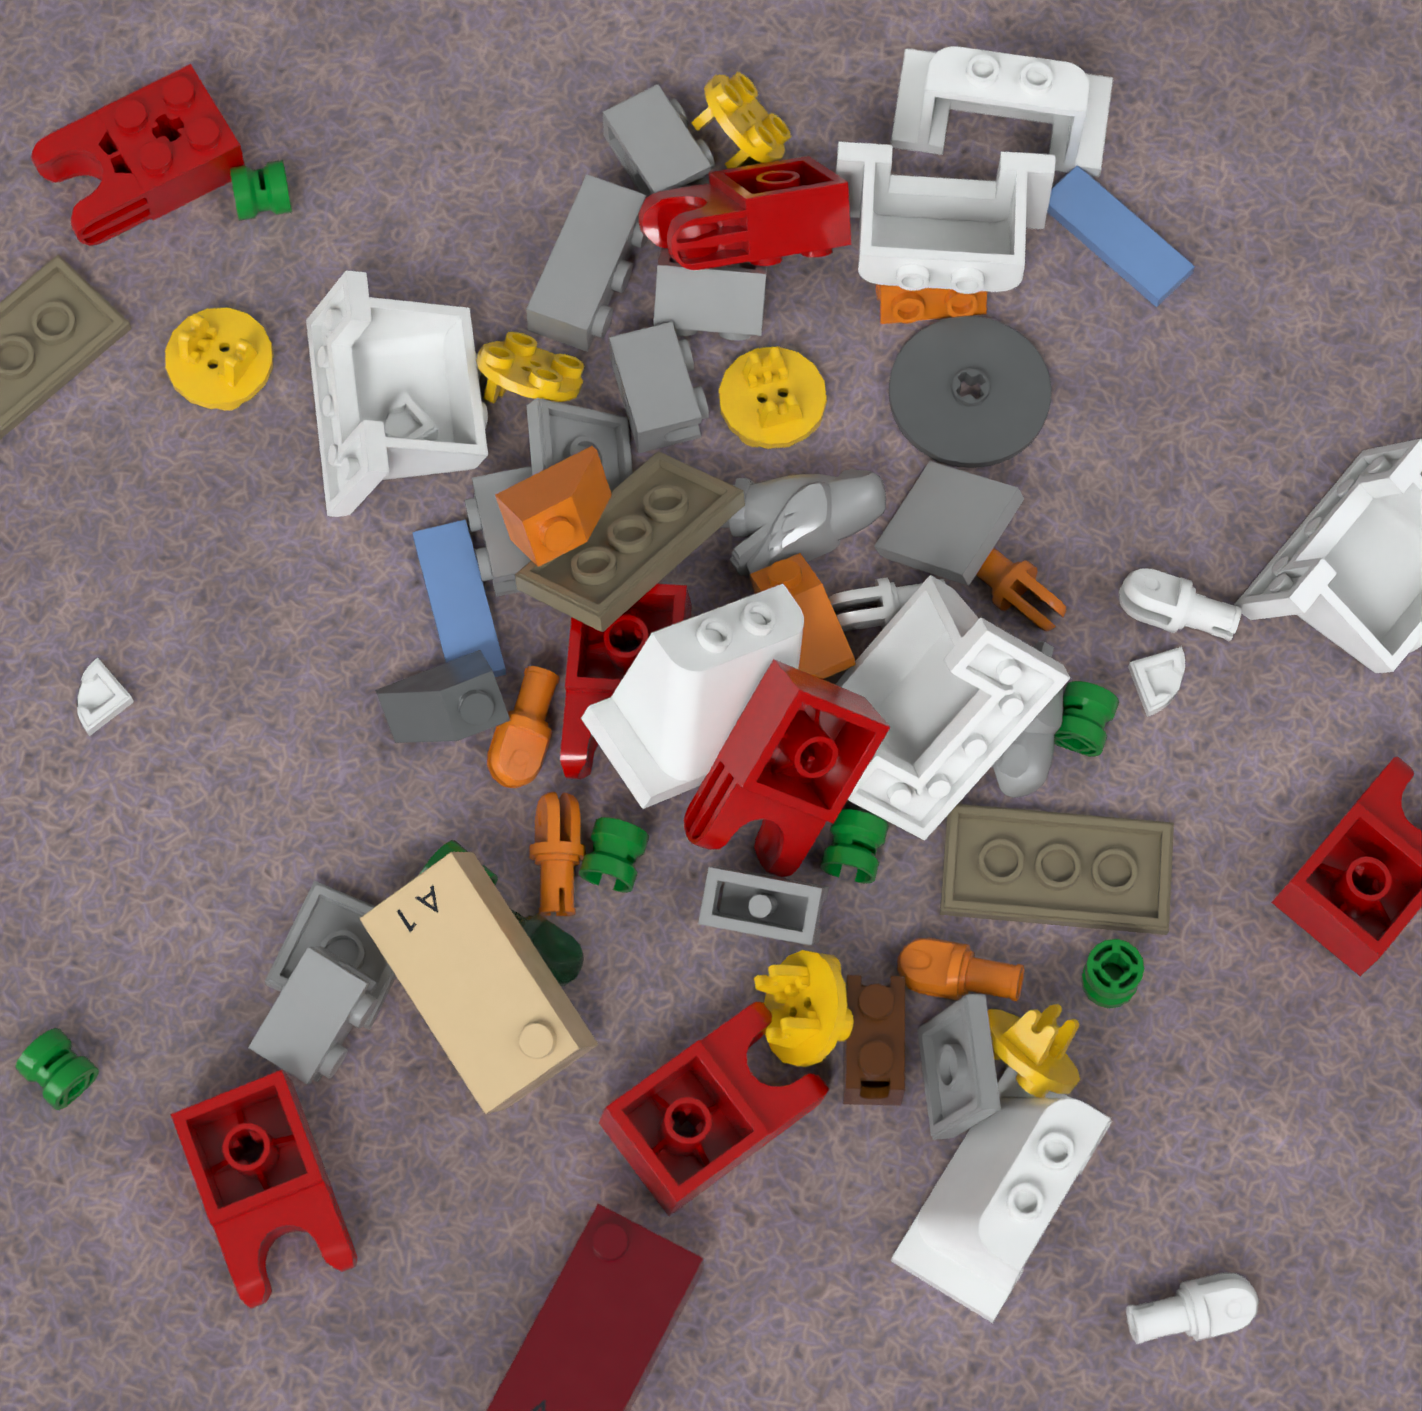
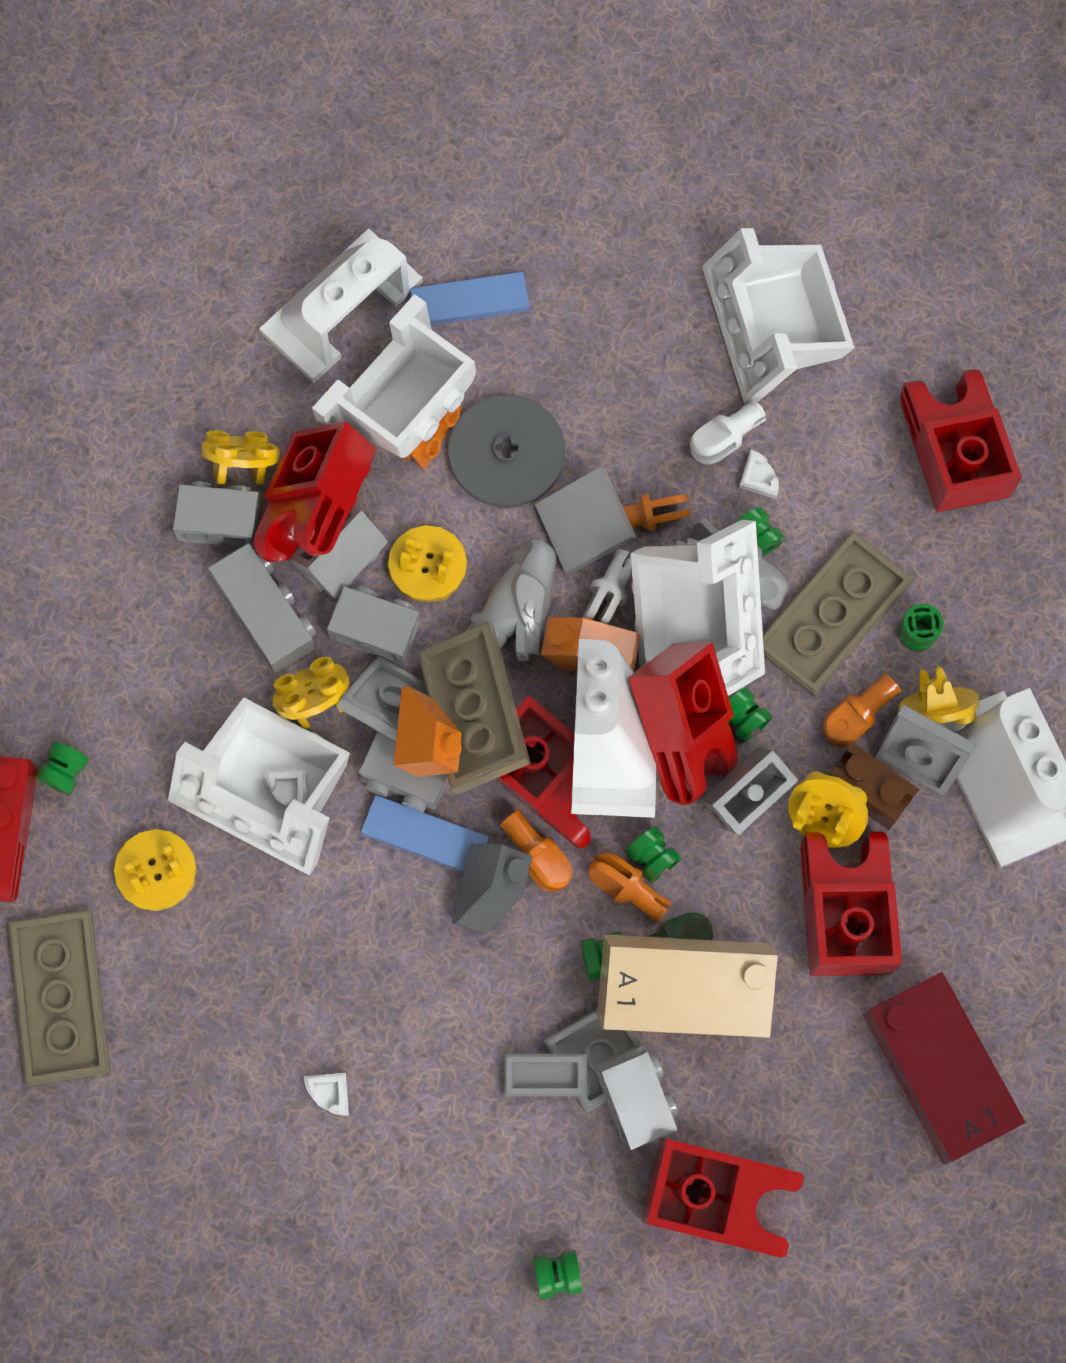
camera: 55 degrees left, 5 degrees up
none -> light grey tile [504,1053,590,1096]

